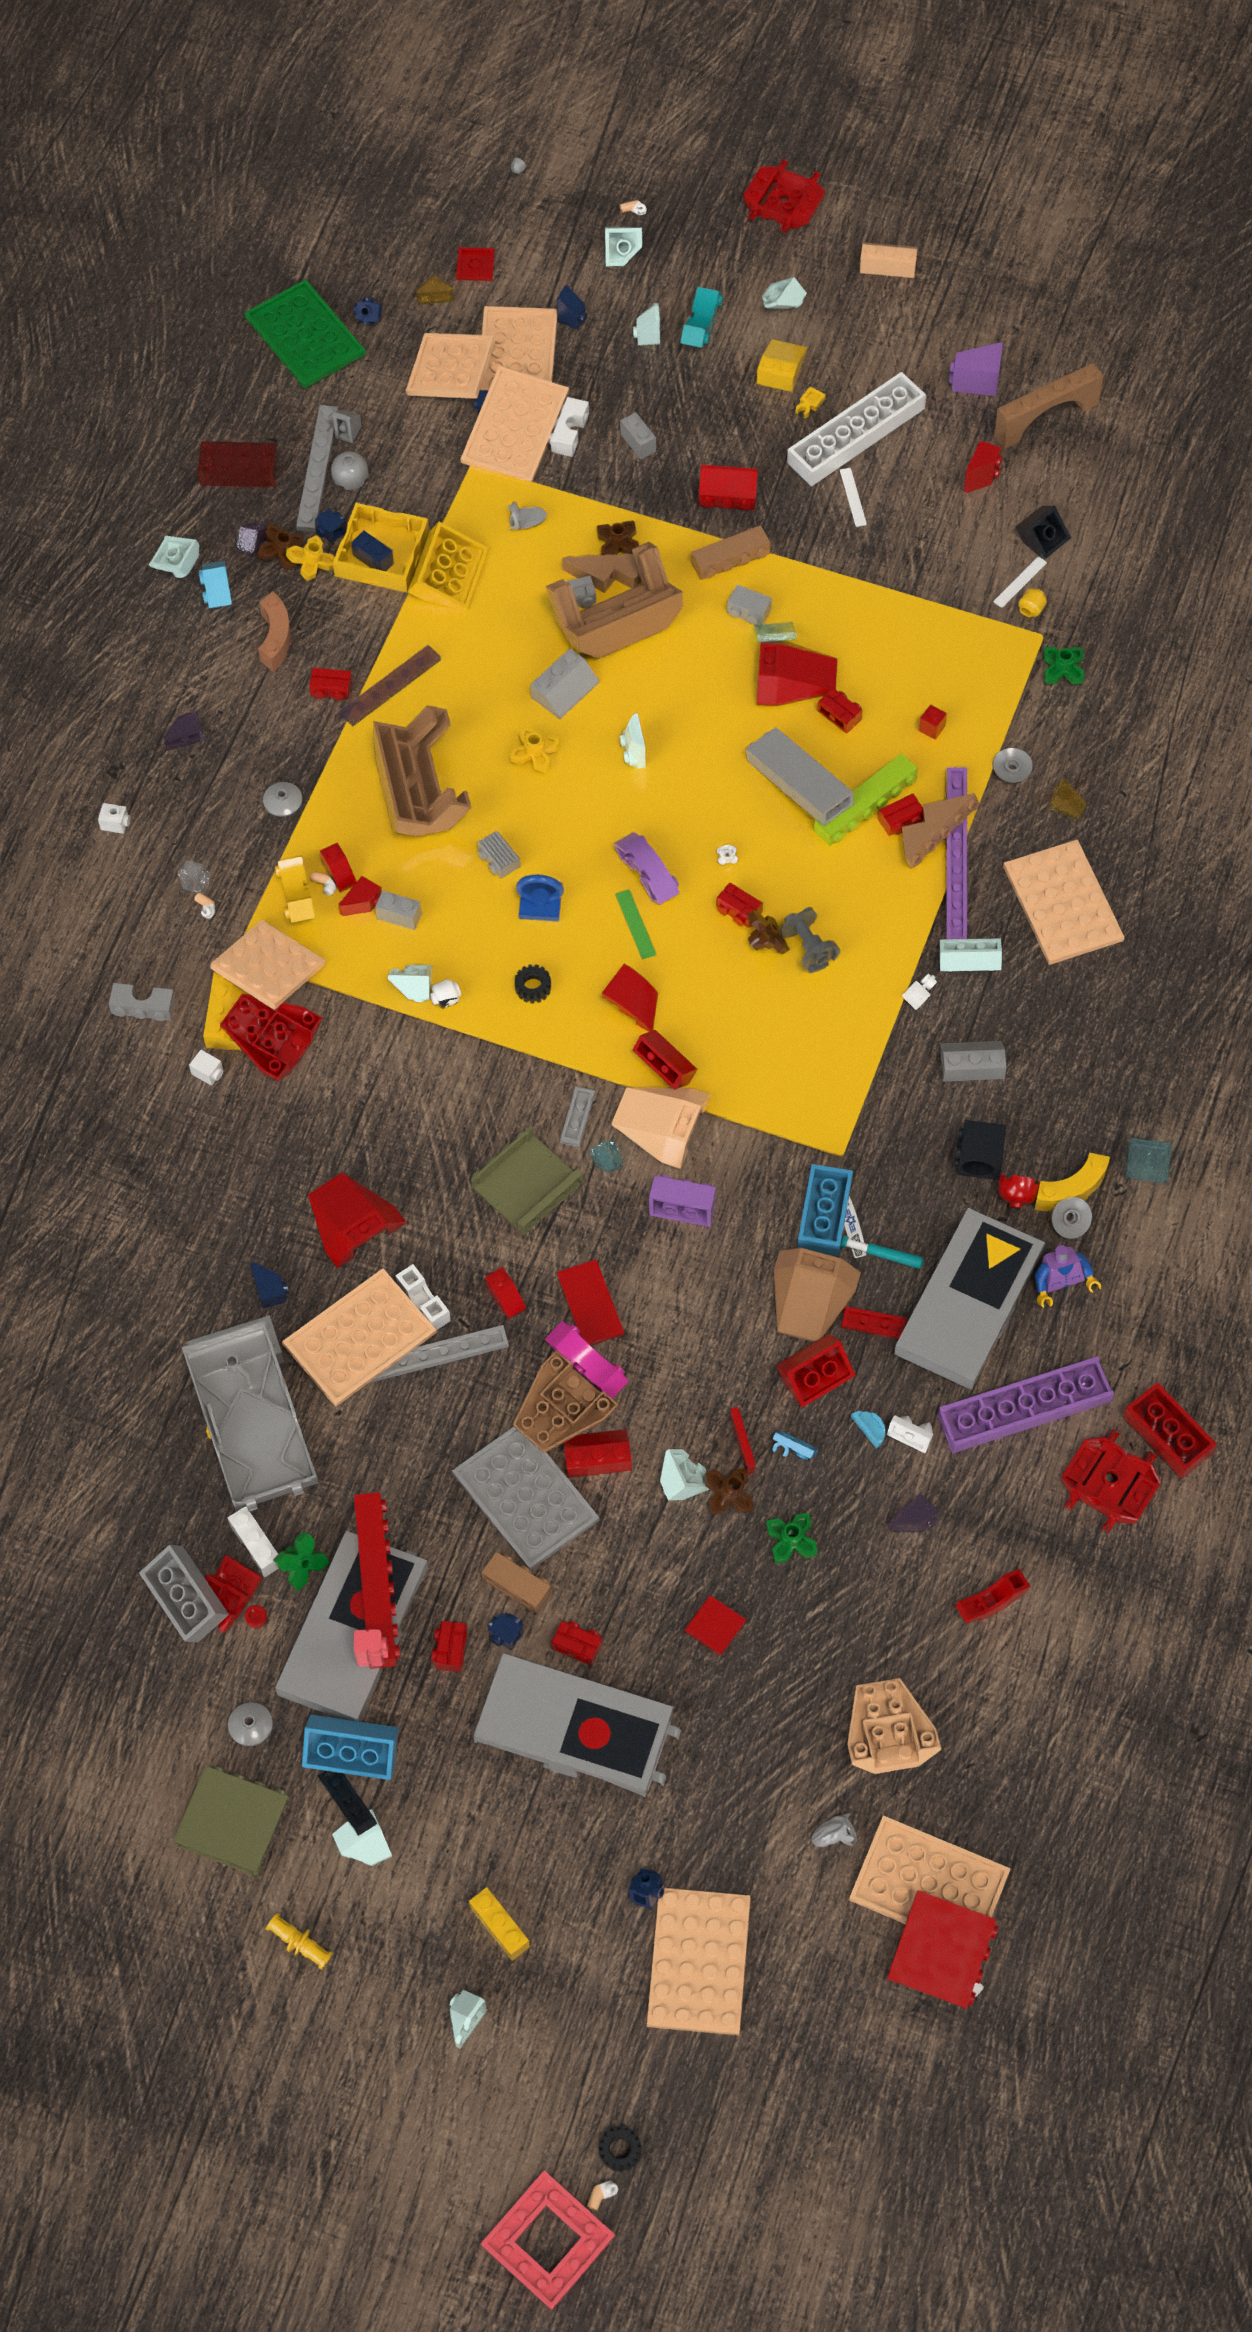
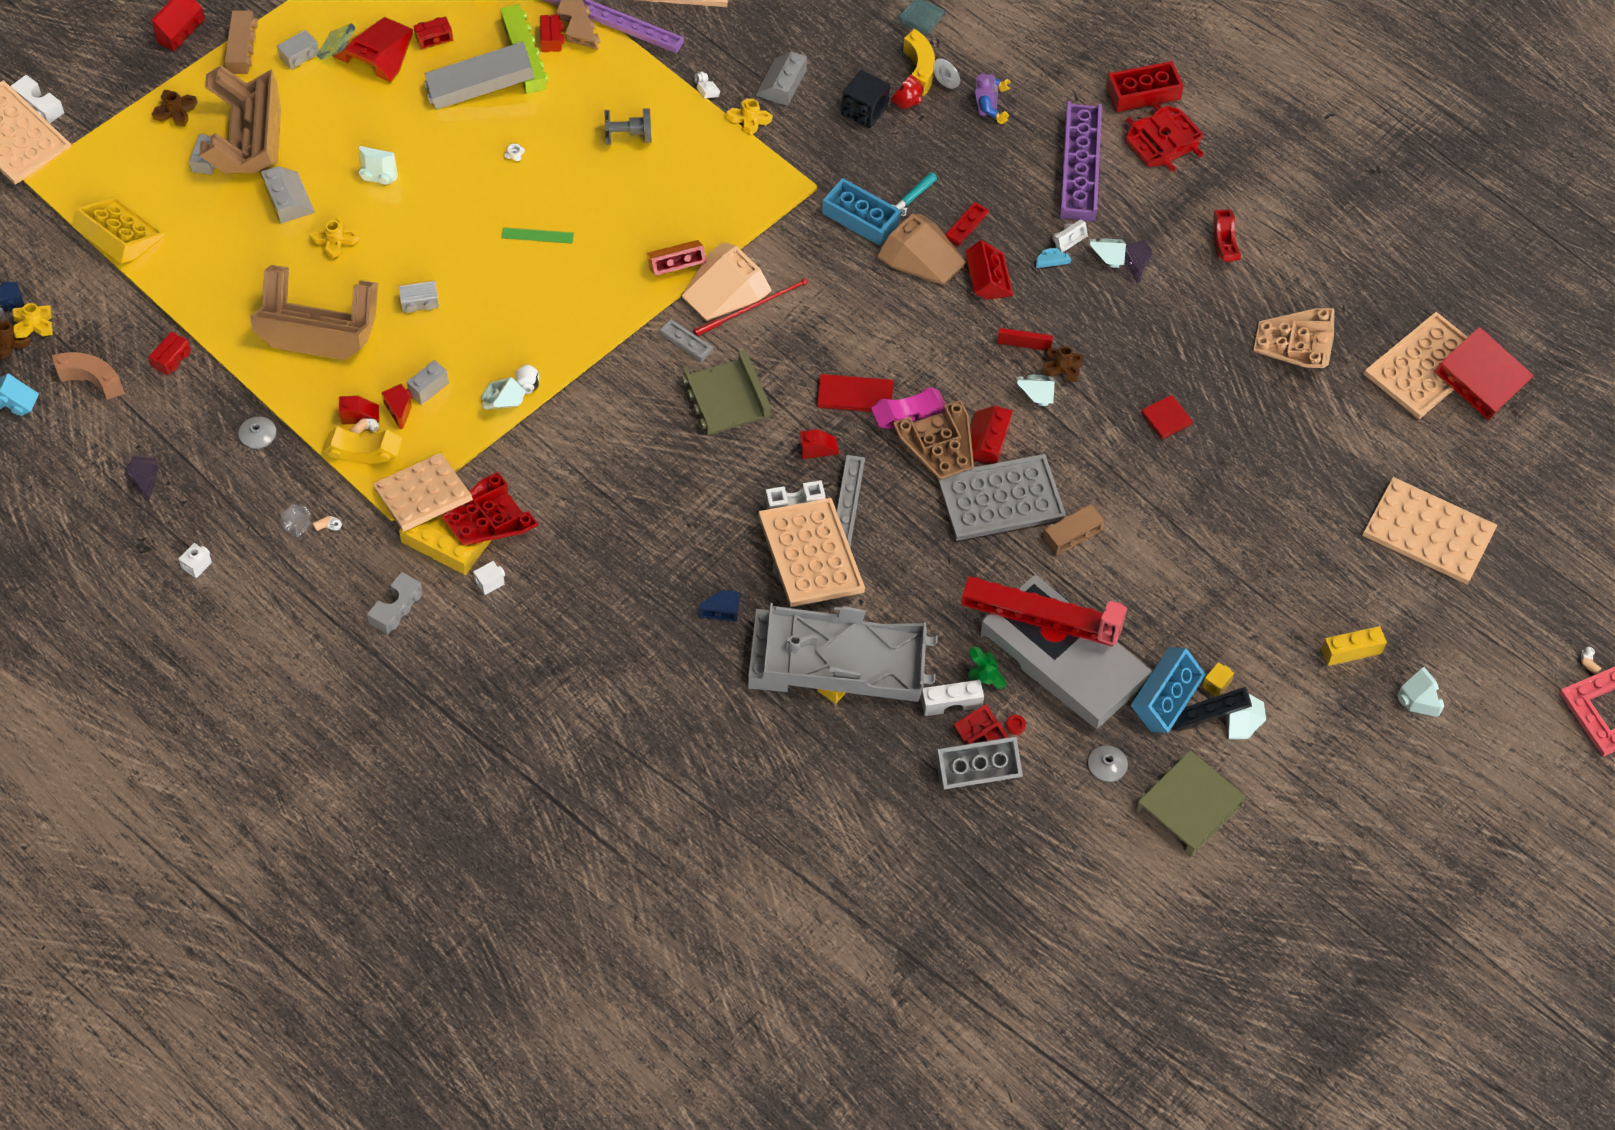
camera: 70 degrees left, 5 degrees down
yellow piece [265,1912,333,1970] -> none
red wedge [308,1172,406,1269] -> none
yellow tile [333,503,430,593] -> none
tile [340,645,441,727] -> none
dark blue brick [351,531,394,572] -> none
red brick [431,1621,468,1672] -> none
light grey piece [474,1653,681,1797] -> none
dark blue brick [488,1612,524,1651] -> none
light grey piece [508,502,547,530] -> none
black tyre [515,964,551,1004] -> none
blue tile [516,874,564,922] -> none
red brick [551,1620,603,1666] -> none
medium nougat slope [562,553,641,593] -> none
clear light blue brick [589,1141,623,1171] -> none
black tyre [599,2126,641,2172] -> none
red slope [602,963,658,1032] -> none
medium lavender brick [613,832,680,904] -> none
light grey brick [620,412,656,460] -> none
dark blue brick [628,1868,665,1910] -> none
medium lavender brick [649,1175,716,1227] -> none
red brick [716,882,763,928] -> none
reddish brown plant [747,910,790,954] -> none
green plant [766,1513,818,1564] -> none
dark azure plate [773,1430,818,1460] -> none
light grey piece [811,1813,857,1847] -> none
light grey piece [894,1208,1045,1390] -> none
light aqua brick [940,938,1002,972] -> none
none -> red piece [693,278,808,337]
none -> yellow plant [725,98,773,135]
none -> light aqua slope [1089,238,1126,268]
none -> yellow brick [1202,662,1234,697]

